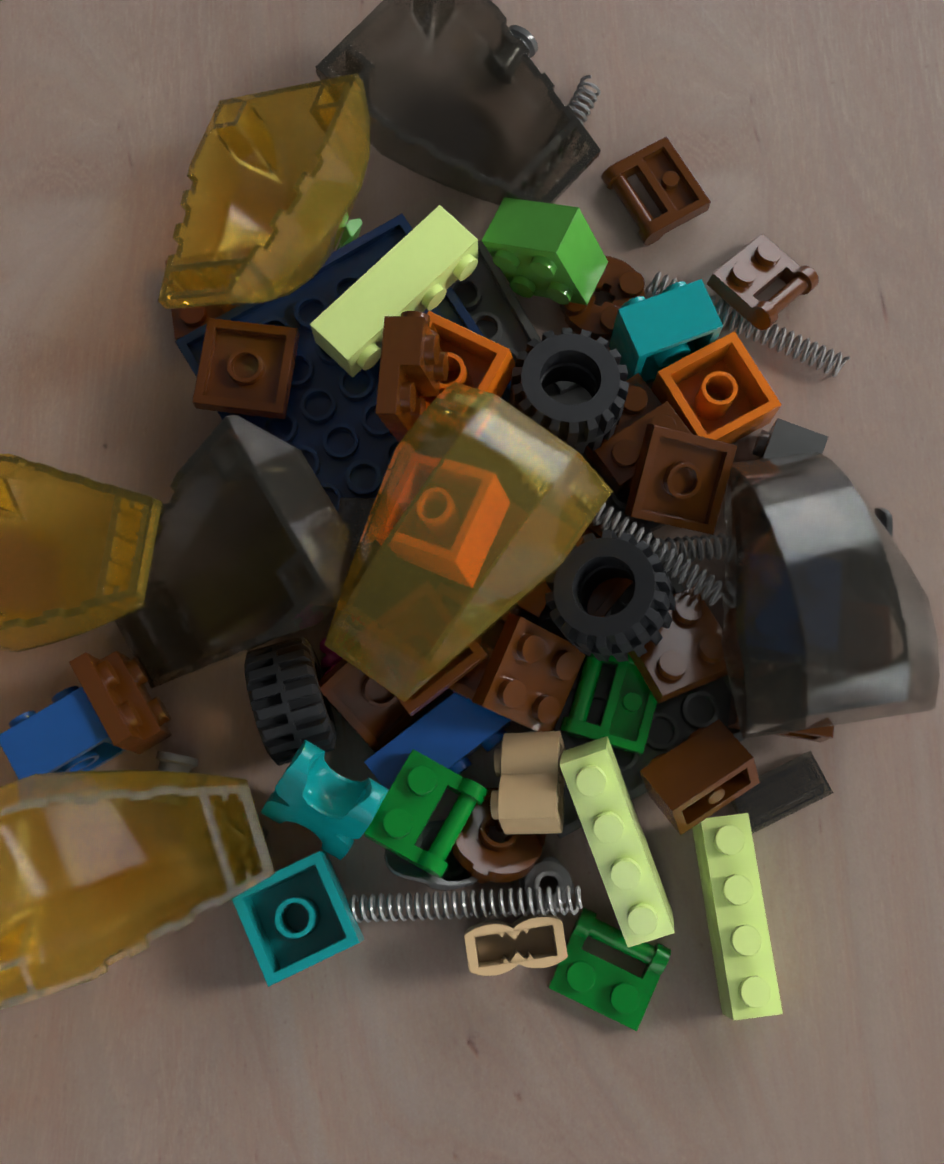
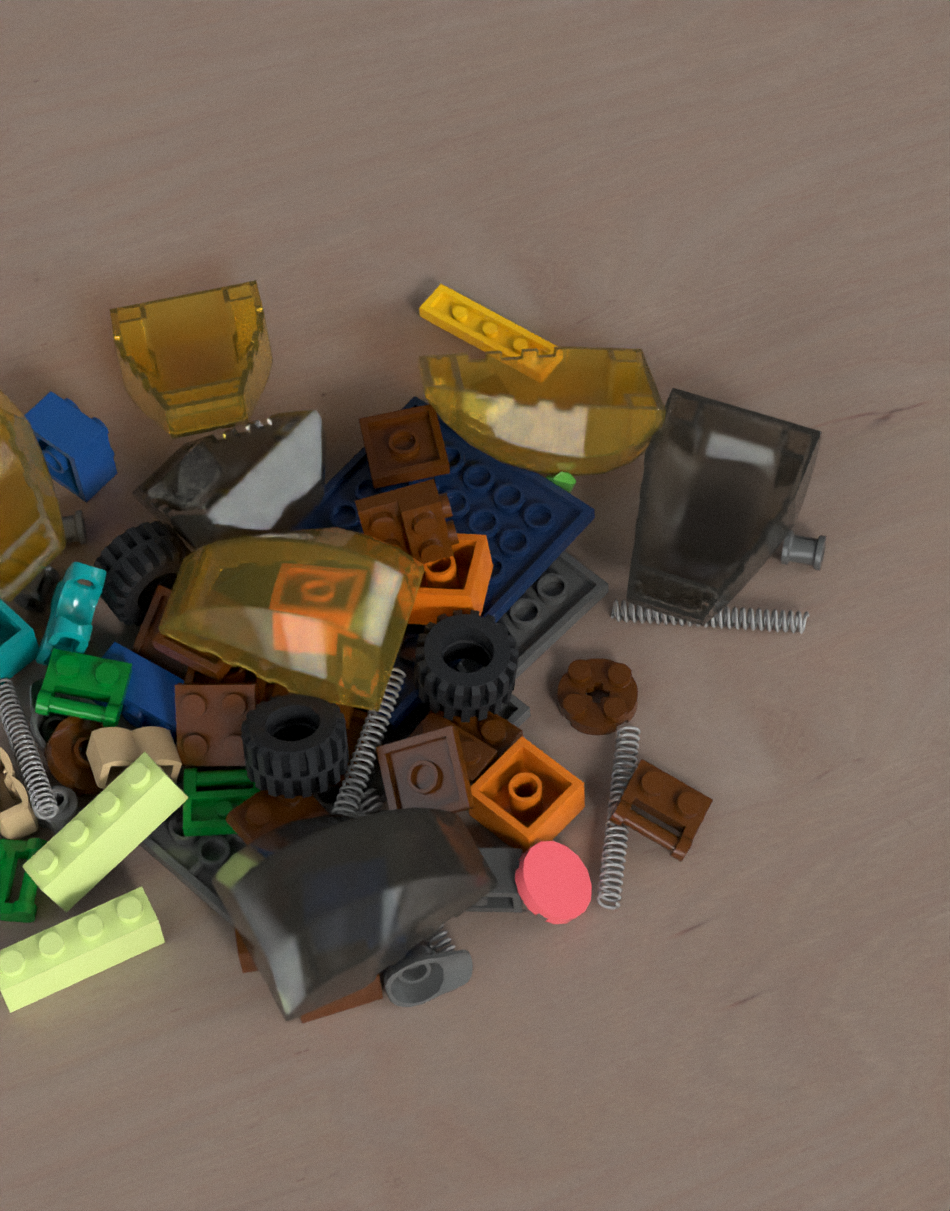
camera: 75 degrees right, 20 degrees down
reddish brown plate [69,650,172,754] -> none
yellowish green brick [310,205,478,378] -> none
bright green brick [482,197,608,305] -> none
reddish brown plate [601,136,711,245] -> none
teal brick [609,279,723,384] -> none
reddish brown brick [640,719,760,835] -> none
clear smoke tile [731,751,833,834] -> none
none -> yellow plate [419,284,562,382]
none -> coral tile [515,841,592,924]

